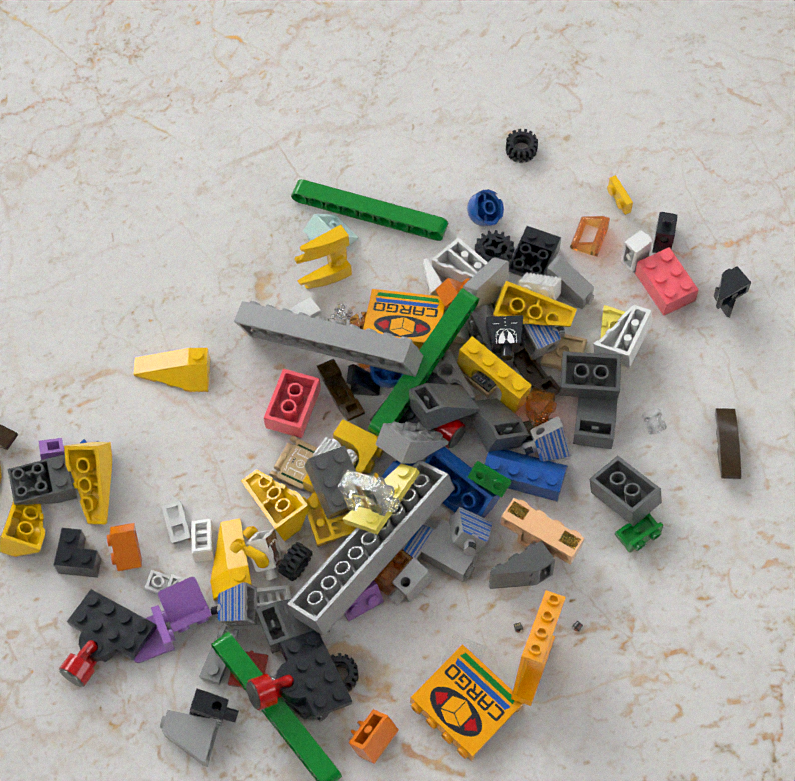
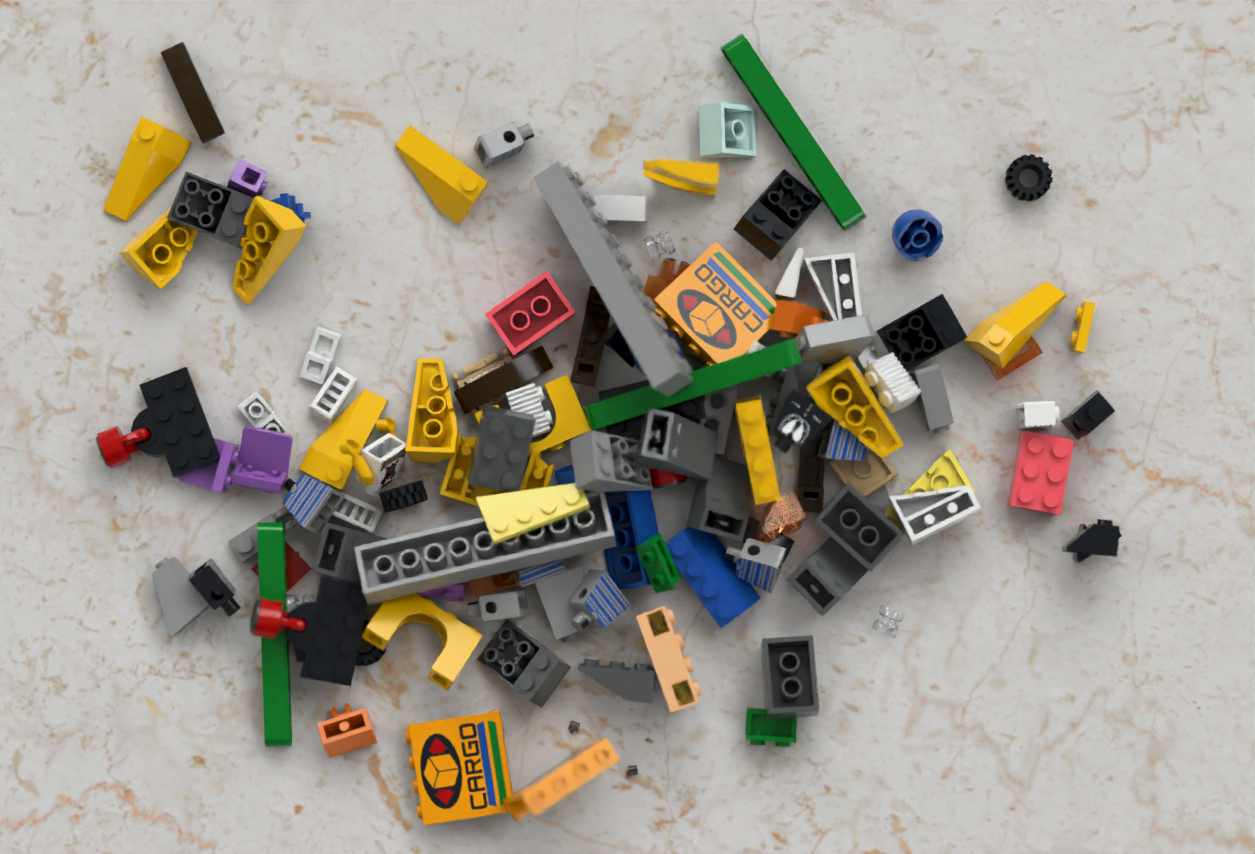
camera: 40 degrees right, 25 degrees up
black brick [53,528,102,578] -> none
orange brick [107,523,142,571] -> none
clear hips [338,470,400,516] -> none
black gear [475,230,515,262] -> none
dark brown slope [715,408,742,479] -> none
none -> yellow arch [362,593,483,691]
none -> dark brown slope [453,346,554,414]
none -> light grey torso [474,122,534,169]
none -> dark grey slope [477,619,571,708]
none -> black slope [733,169,822,261]
none -> yellow wedge [963,281,1066,369]

